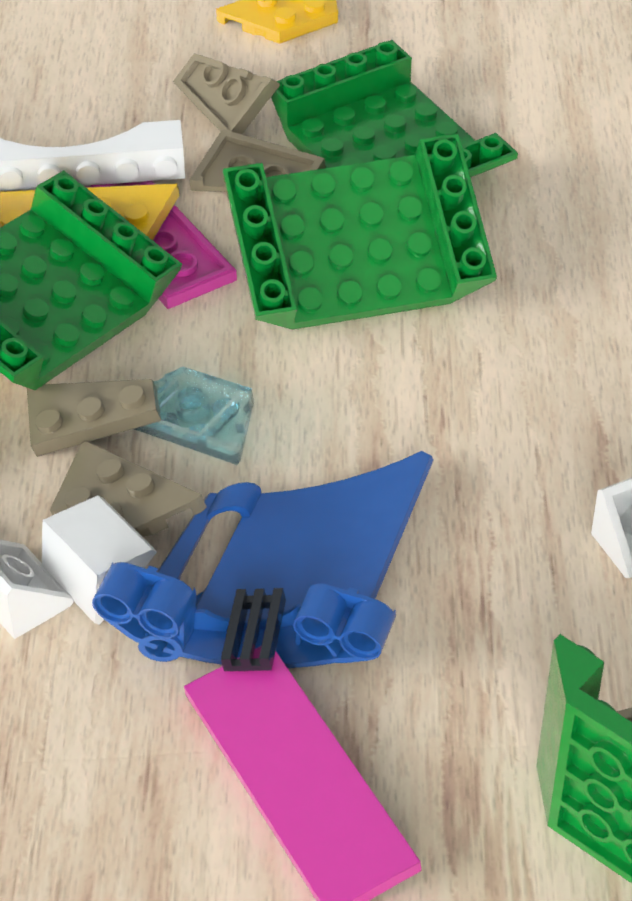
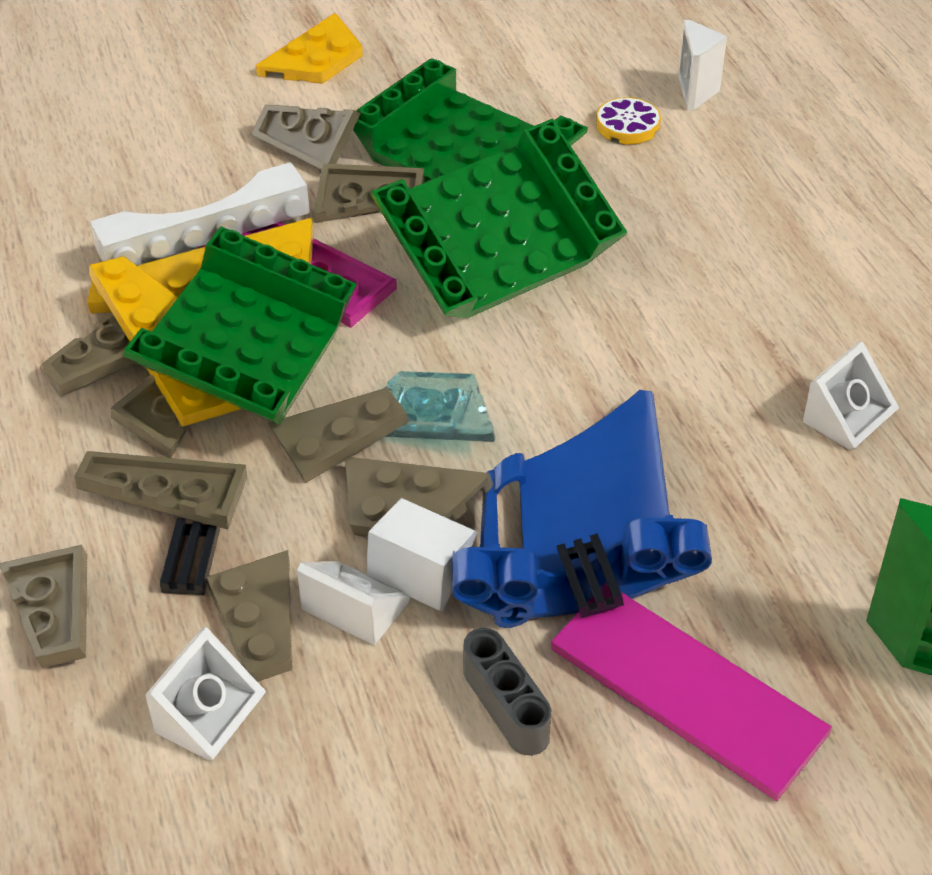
camera: 20 degrees left, 0 degrees up
none -> dark grey beam [463,628,552,756]
none -> tile [596,97,661,145]

